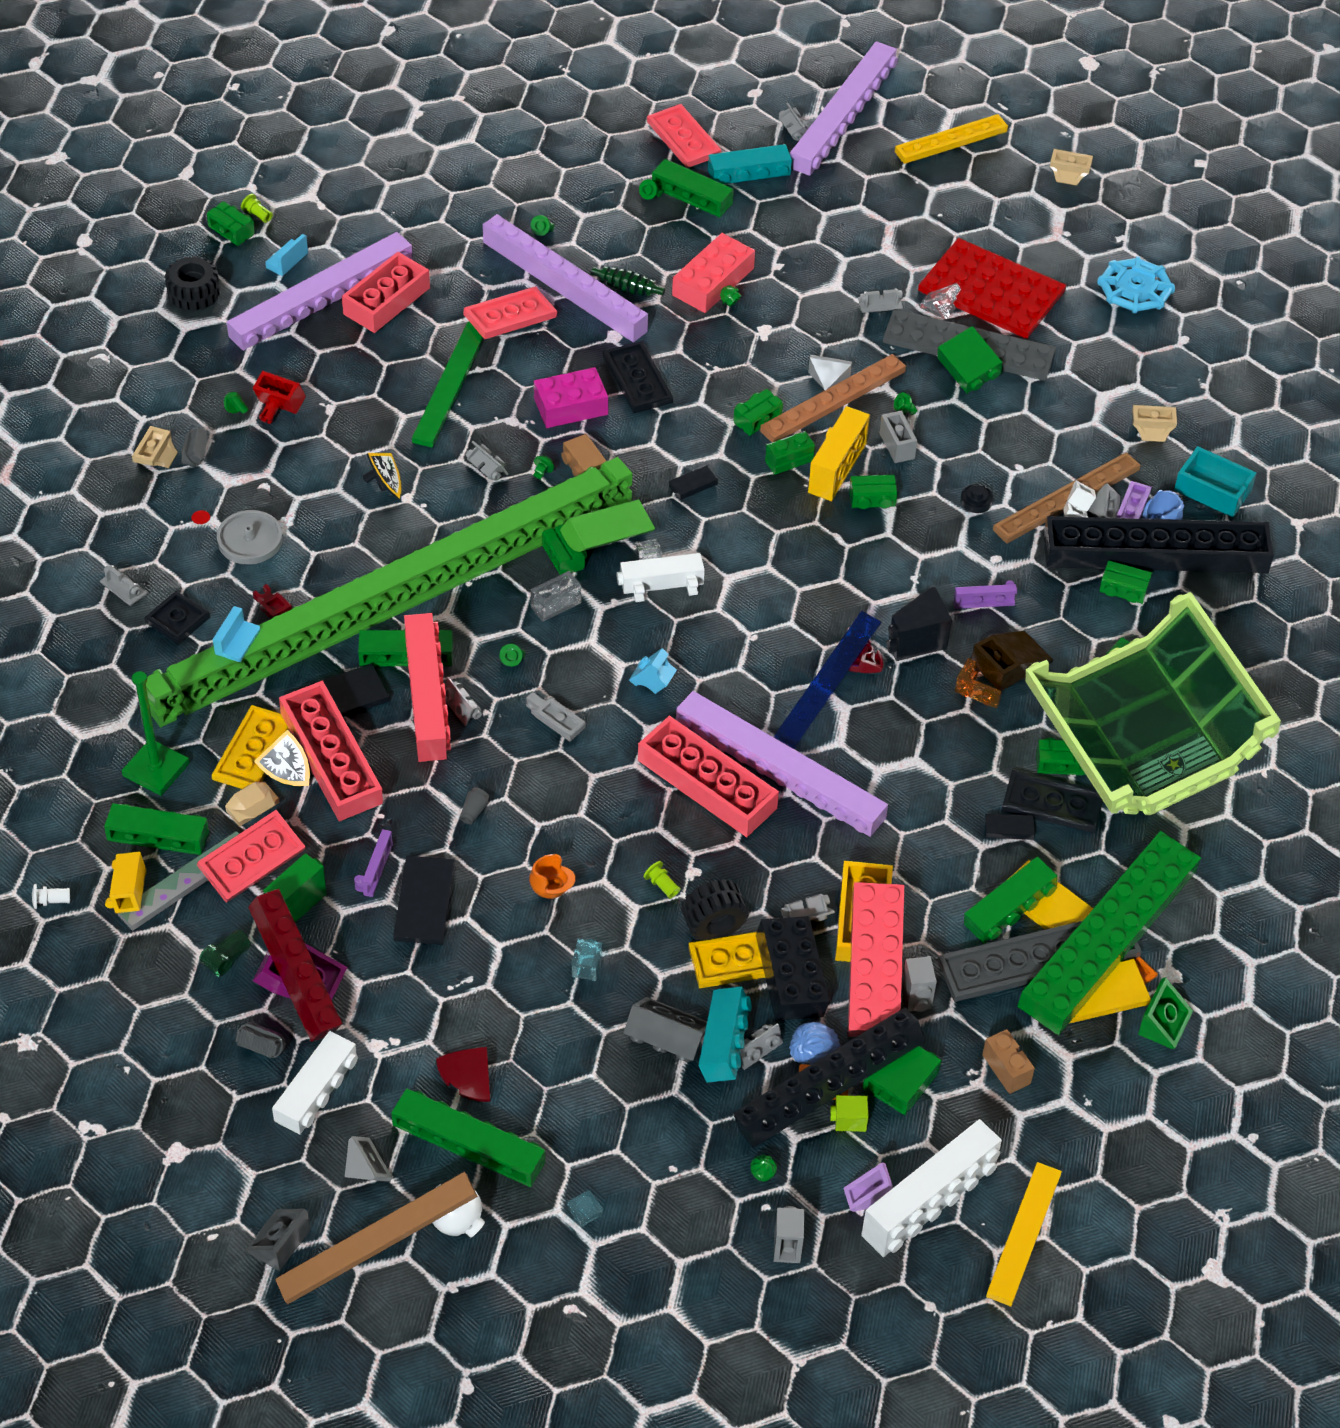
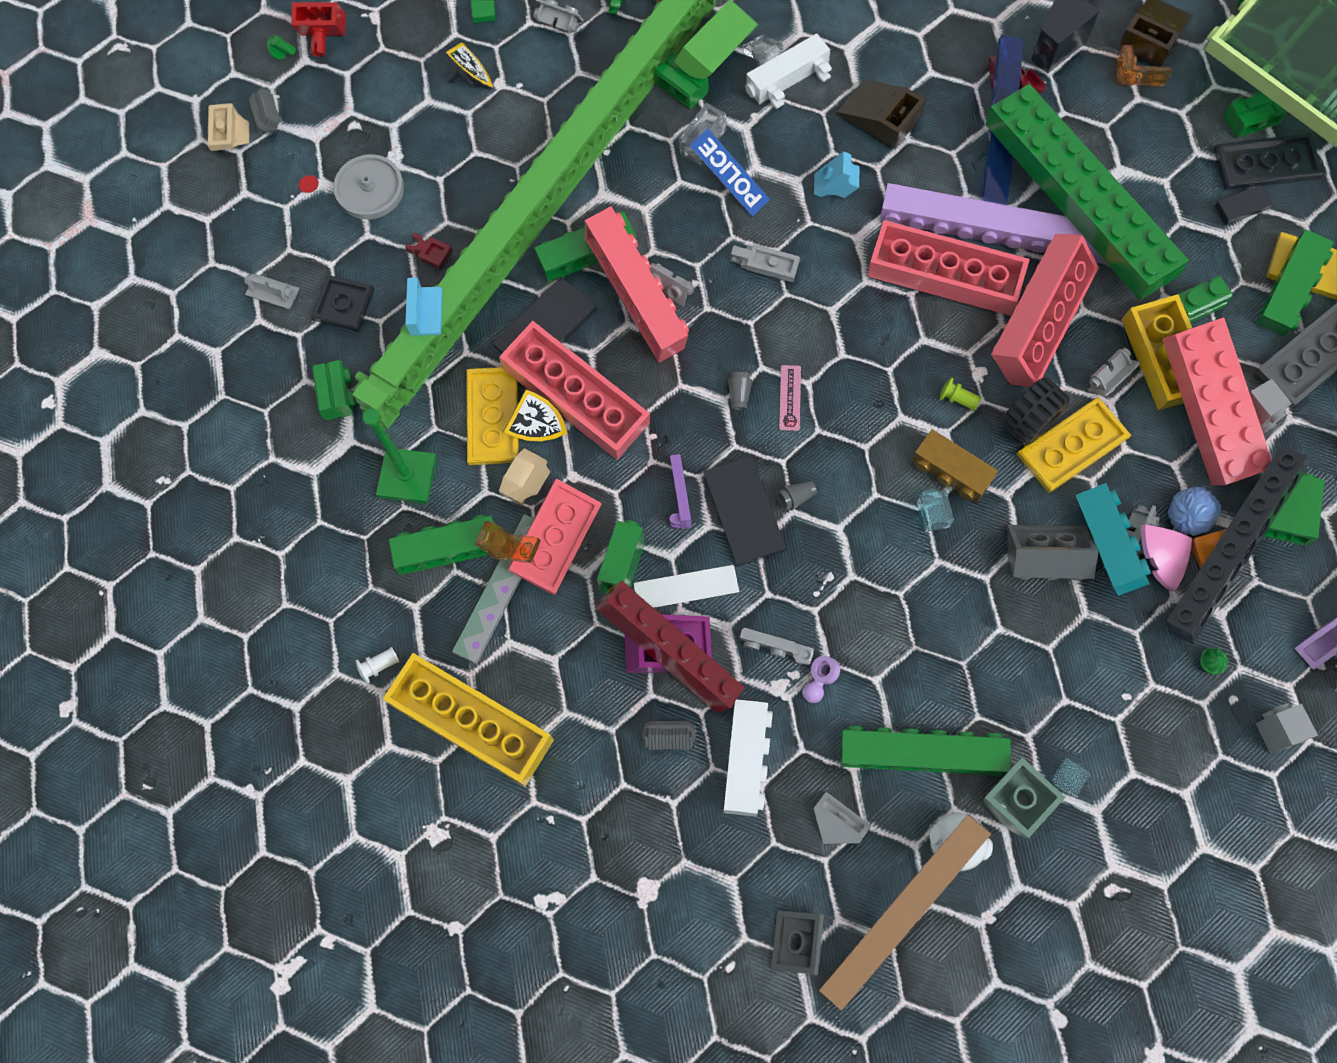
camera: 15 degrees left, 20 degrees up
yellow brick [105,852,146,913] -> none
clear green piece [199,929,251,977] -> none
dark red brick [436,1047,490,1102] -> none
green plate [500,643,525,667] -> none
orange helmet [529,854,575,899] -> none
black brick [756,916,830,1021] -> none
lime brick [830,1095,868,1132] -> none
none -> green brick [312,360,356,421]
none -> yellow brick [383,653,554,787]
none -> clear orange bracket [475,521,541,563]
none -> white sticker [634,565,739,608]
none -> blue sticker [690,128,770,217]
none -> light grey hinge [740,628,814,665]
none -> dark grey cone [777,480,817,510]
none -> clear pink sticker [779,365,801,431]
none -> lavender plate [802,656,840,703]
none -> dark brown slope [837,79,926,150]
none -> pearl gold brick [912,429,998,503]
none -> sand green brick [983,758,1066,839]
none -> green brick [985,84,1189,301]
none -> coral brick [991,234,1099,387]
none -> bright pink brick [1141,525,1192,591]
none -> green brick [1178,276,1233,323]

